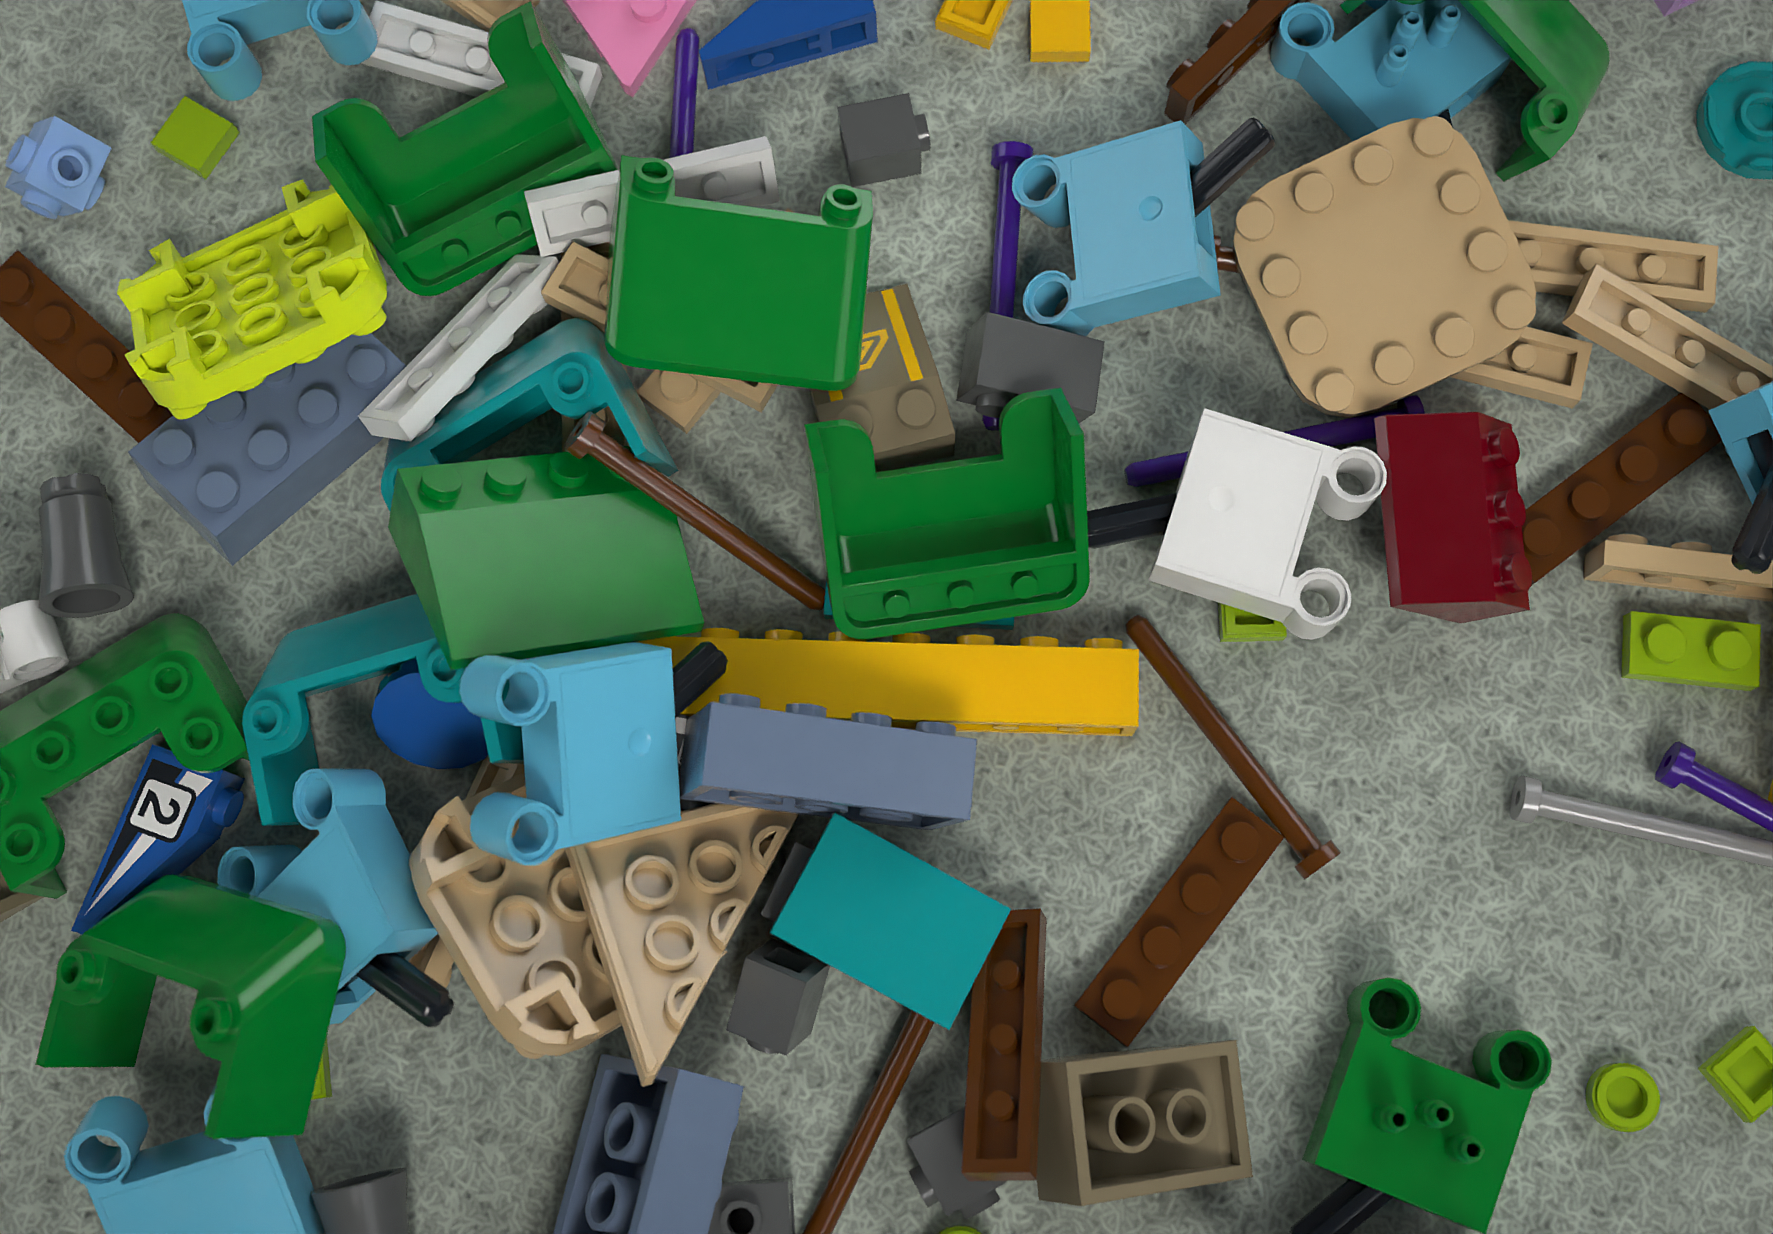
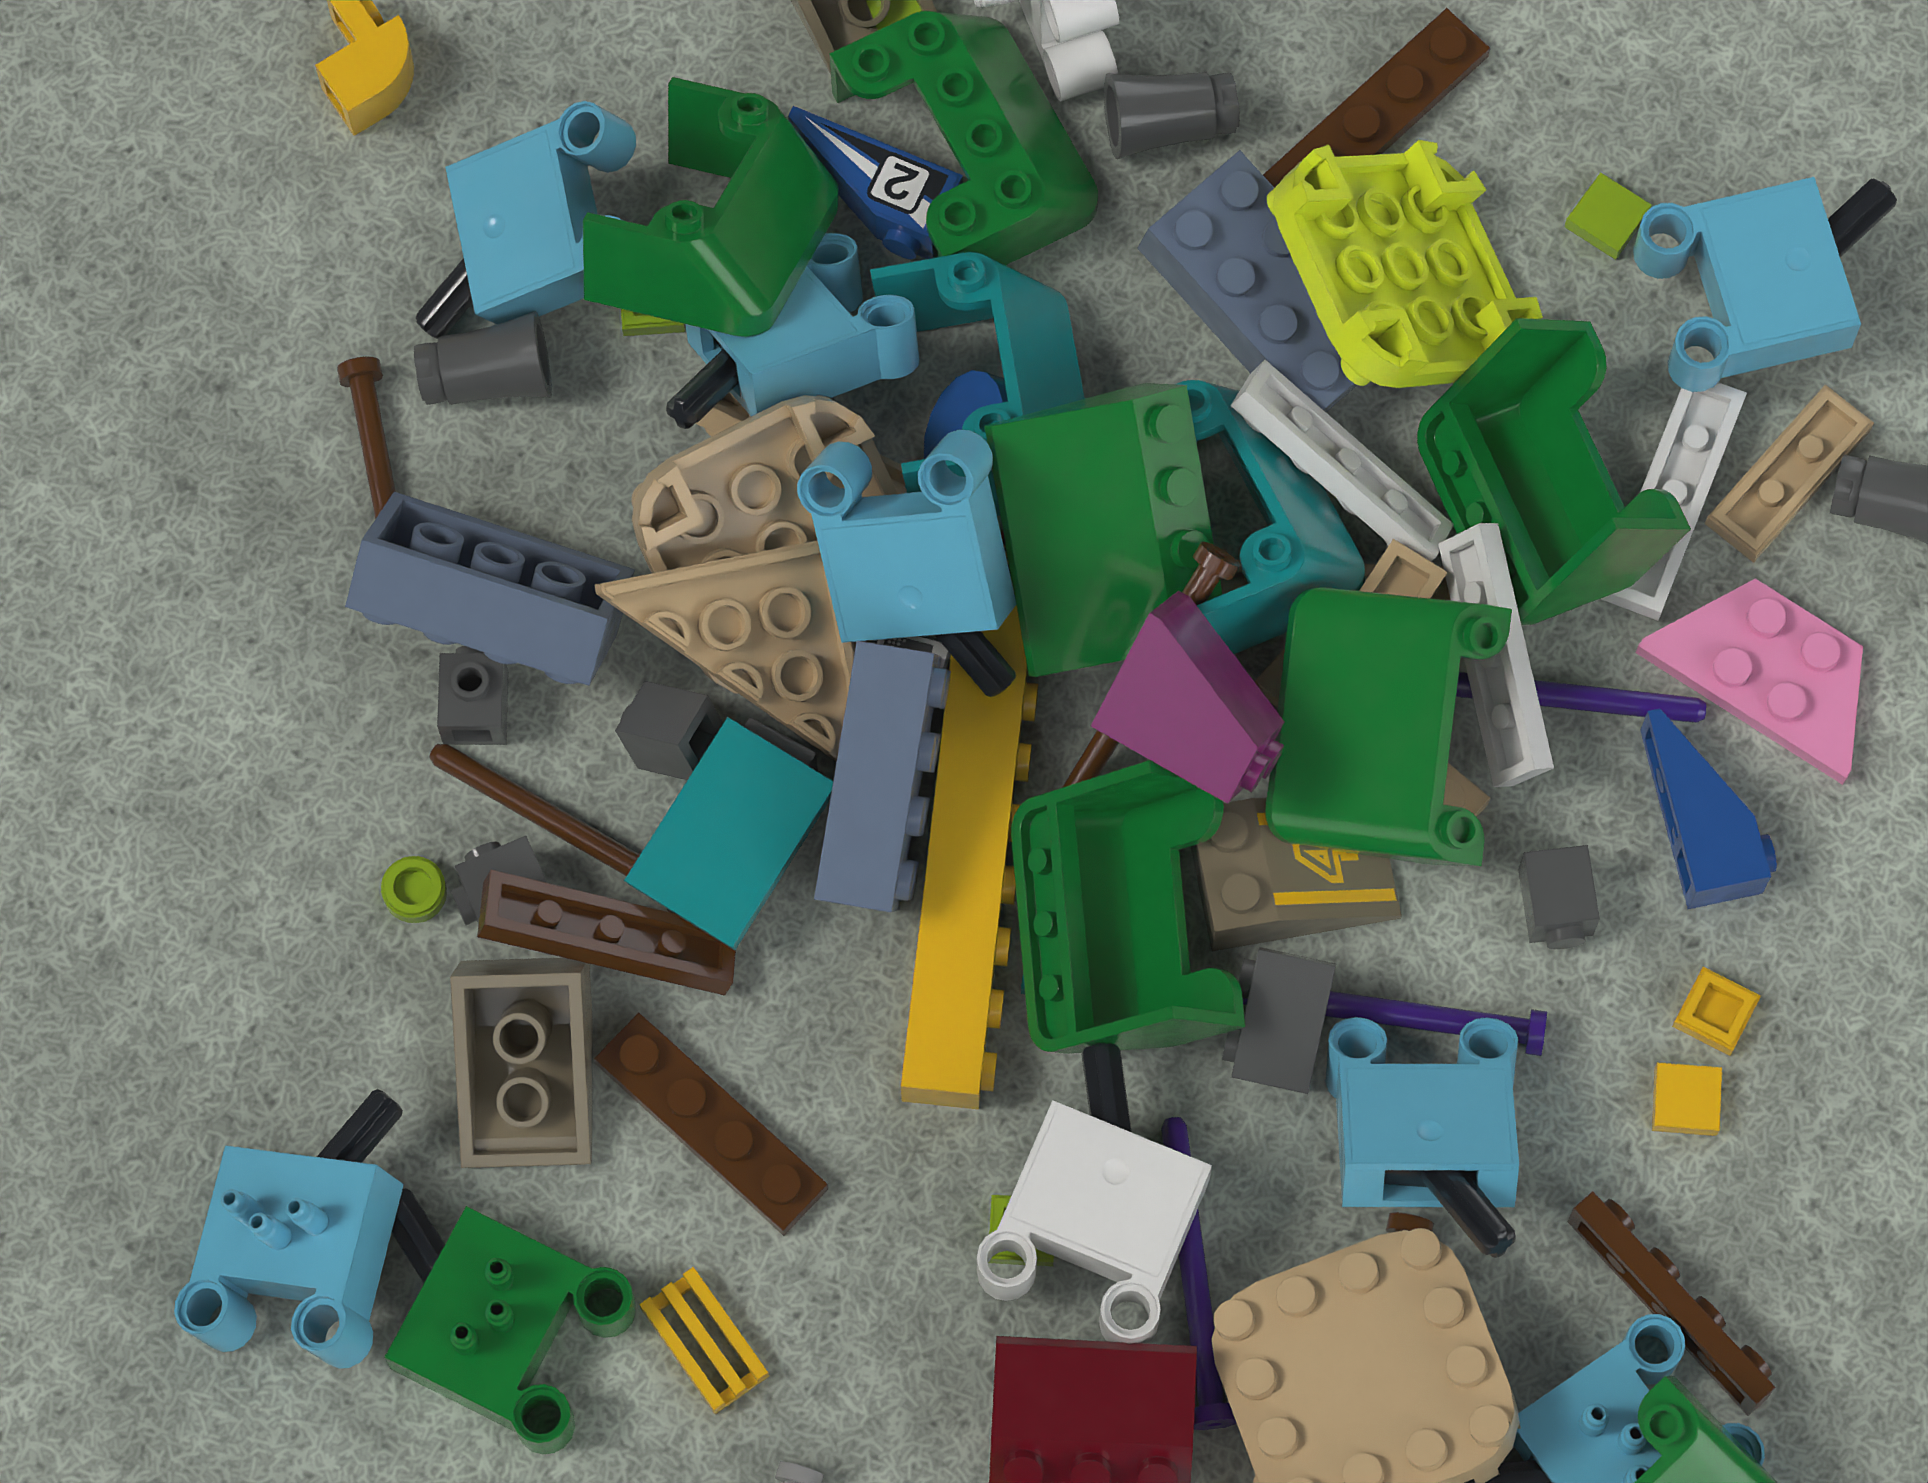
camera: 90 degrees right, 5 degrees down
light blue brick [5,116,111,219] -> none
reddish brown bar [1125,615,1341,880] -> none
none -> yellow tile [639,1267,769,1414]
none -> magenta slope [1091,590,1284,804]

